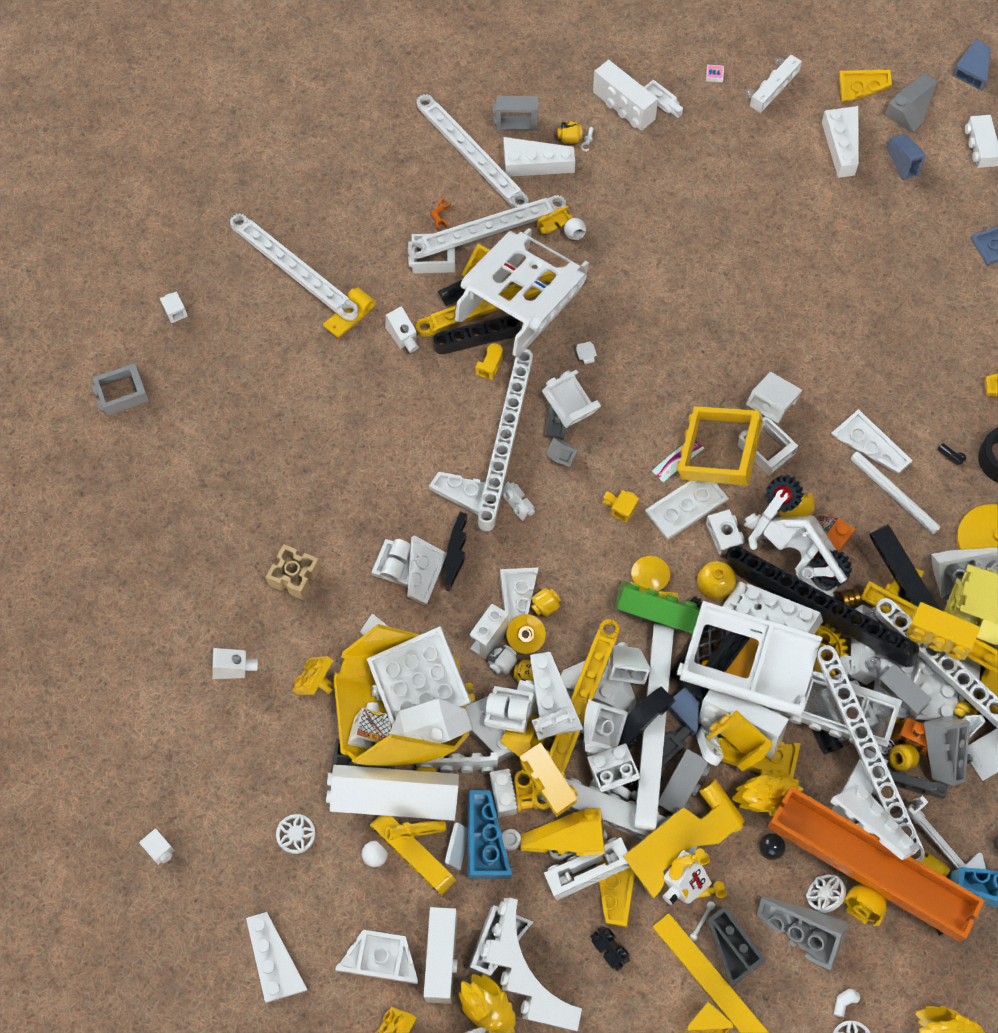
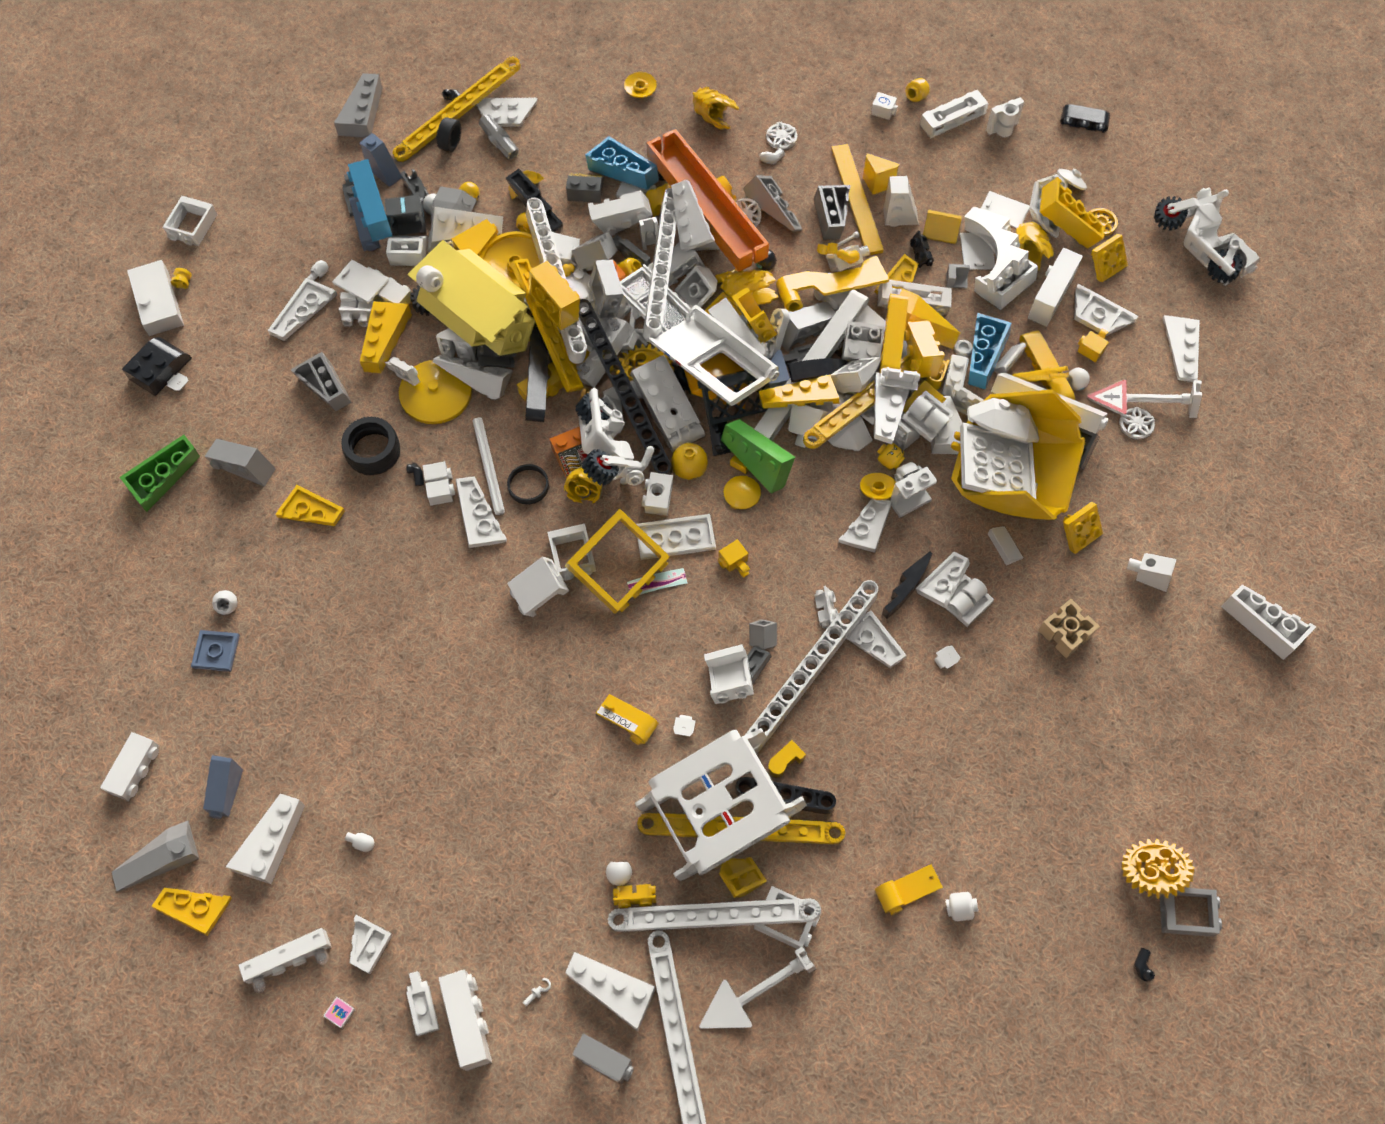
camera: 155 degrees left, 0 degrees up
white brick [139,828,175,865] -> none
white brick [160,292,188,323] -> none
white plate [230,213,358,320] -> none
white torso [348,702,391,750] -> none
white torso [385,306,419,353] -> none
orange arm [430,197,451,231] -> none
black hinge [438,280,465,306] -> none
yellow head [531,588,561,617] -> none
yellow head [557,121,582,144] -> none
sand blue slope [952,40,991,91] -> none
none -> white cylinder [345,832,374,852]
none -> white wing [350,915,392,974]
none -> white piece [423,461,455,506]
none -> black tyre [507,464,549,505]
none -> white wedge [588,190,653,236]
none -> yellow door [596,694,659,745]
none -> white slope [675,265,717,313]
none -> white piece [700,947,816,1028]
none -> yellow wing [759,375,840,409]
none -> yellow beam [879,293,909,373]
none -> white wedge [884,176,918,227]
none -> yellow slope [923,210,962,244]
none -> white piece [934,646,961,669]
none -> light grey panel [946,264,970,289]
none -> white head [946,892,978,921]
none -> white container [959,233,995,270]
none -> yellow brick [1077,328,1109,363]
none -> white piece [1087,380,1202,418]
none -> yellow gear [1122,839,1194,899]
none -> black arm [1134,948,1155,982]
none -> white wedge [1221,585,1316,660]

